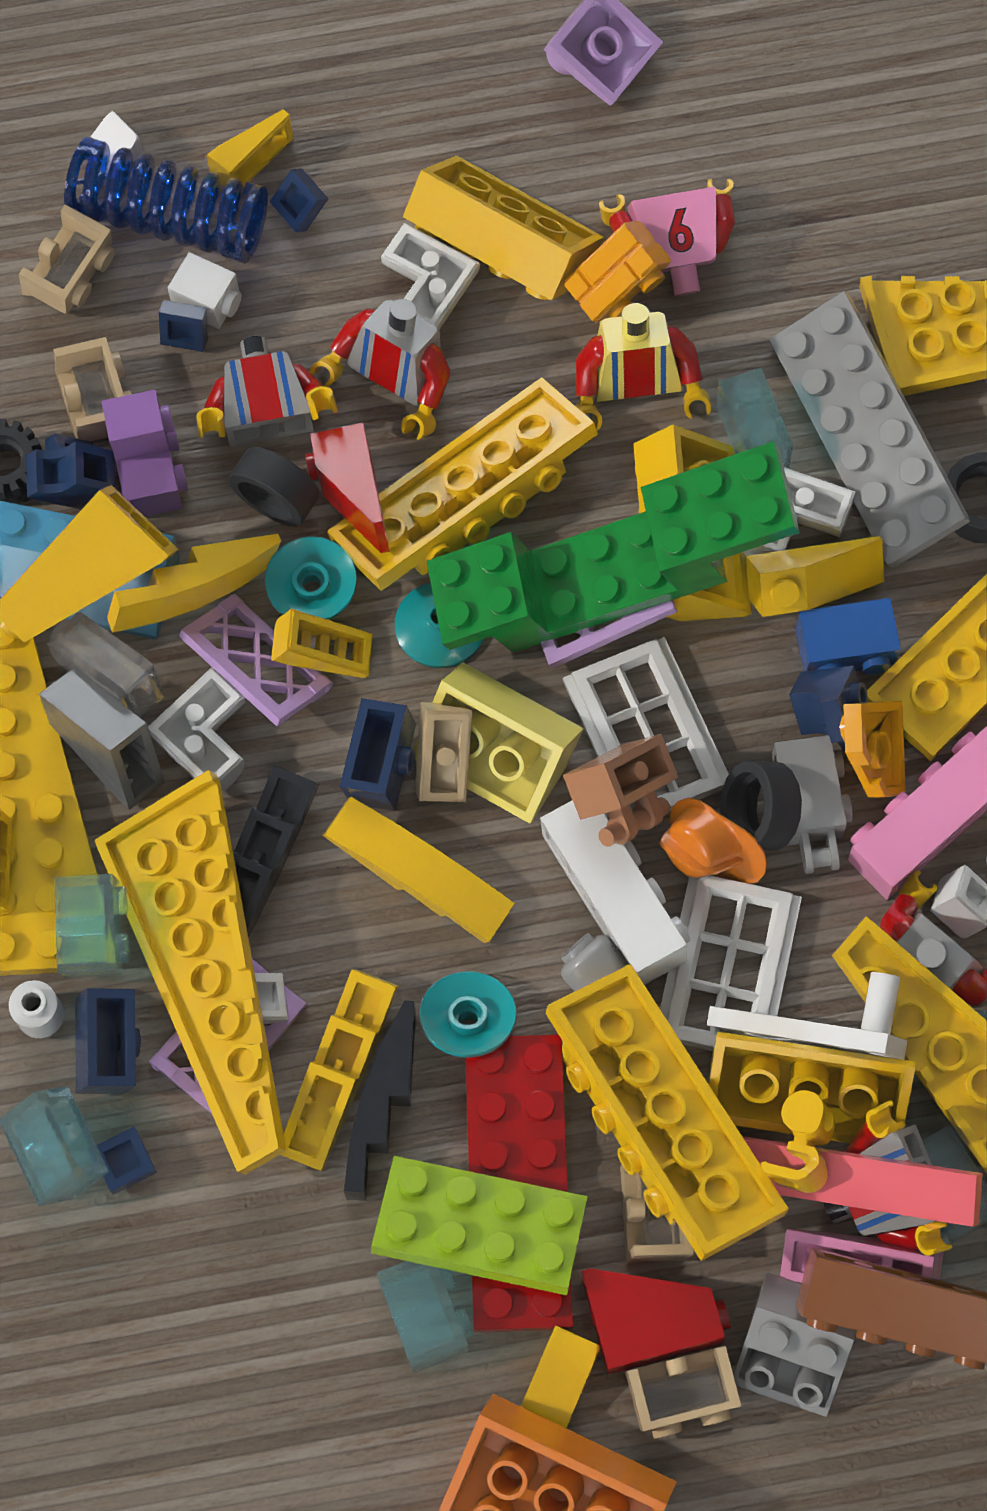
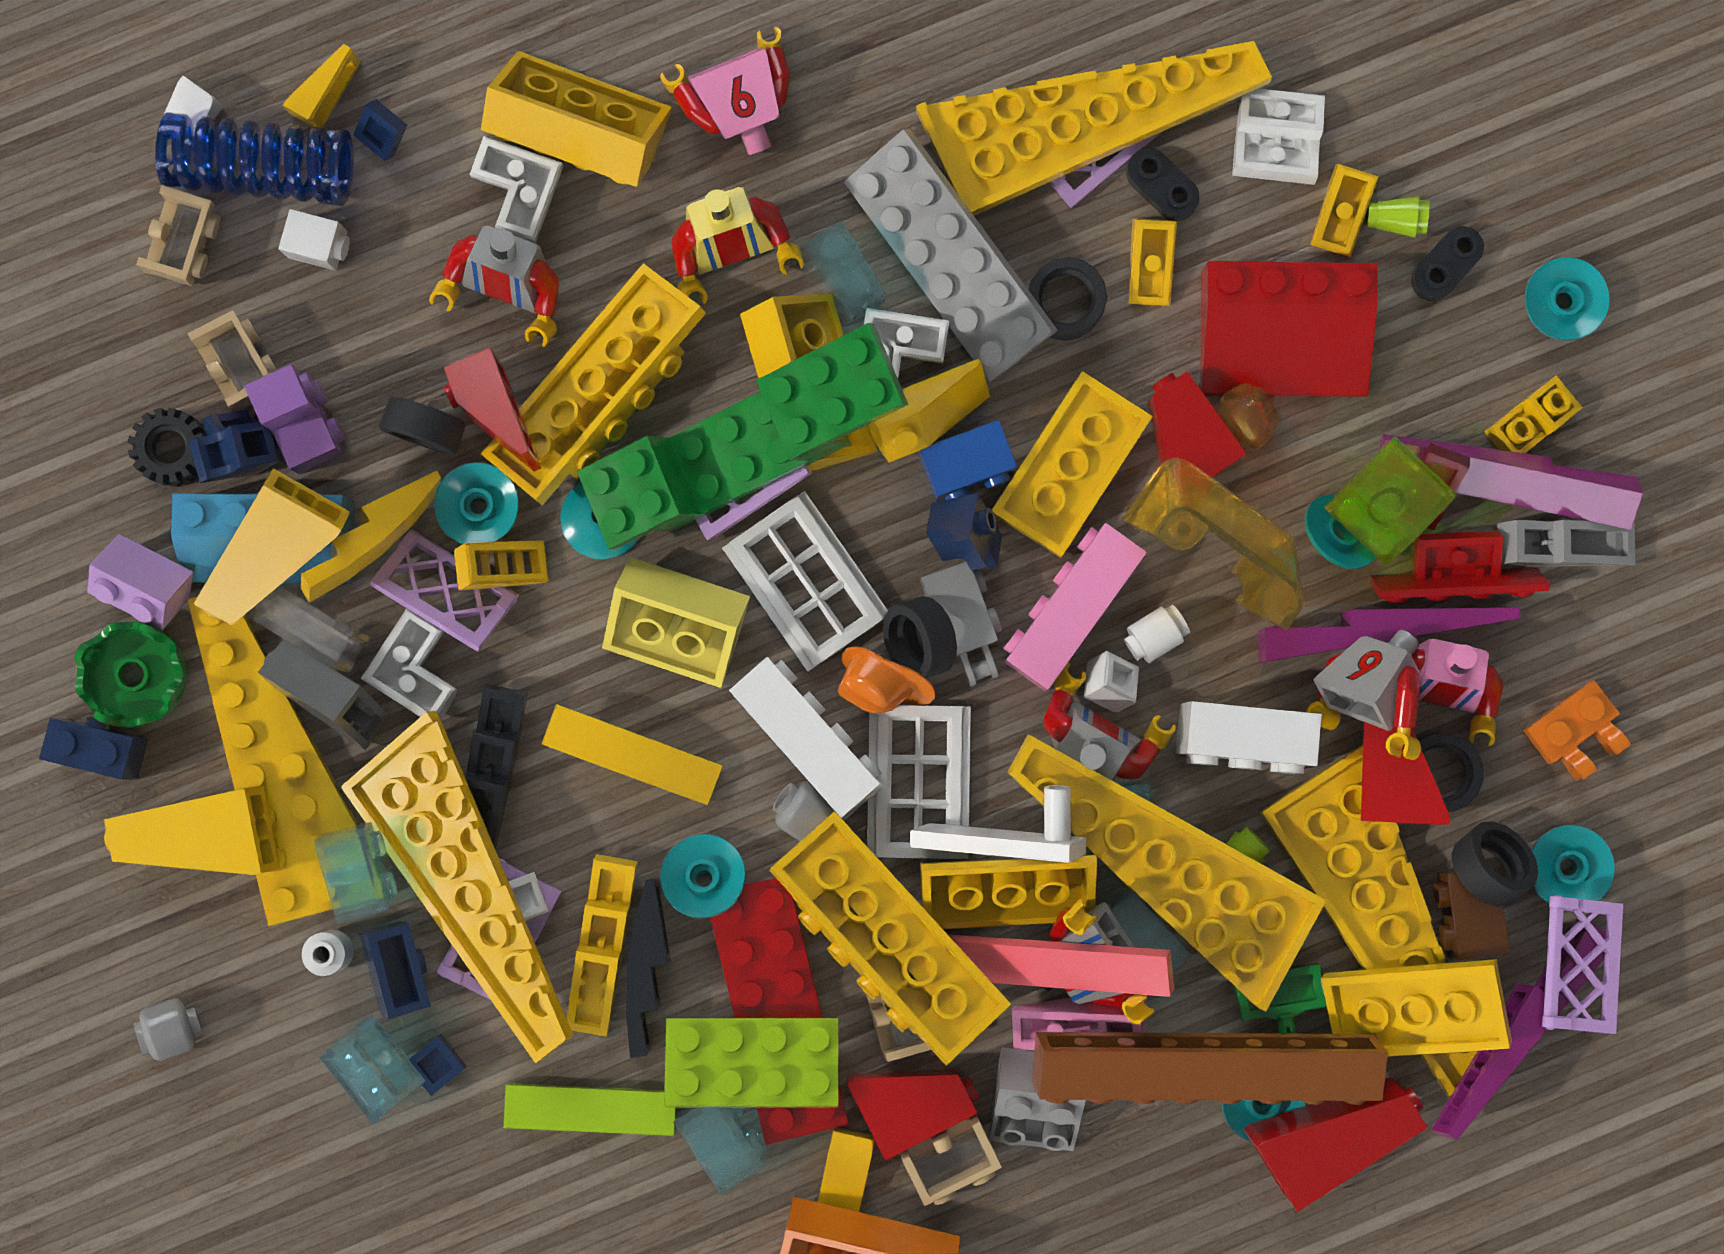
camera: 15 degrees left, 15 degrees up
dark blue plate [159,300,208,352] -> none
torso [196,336,338,447] -> none
dark blue brick [340,698,416,811] -> none
tan slope [415,702,472,802] -> none
light orange brick [563,221,671,323] -> none
nougat brick [563,734,679,847] -> none
yellow leg [761,1090,835,1193] -> none
light orange plate [840,701,906,797] -> none
none -> lime tile [503,1083,676,1136]

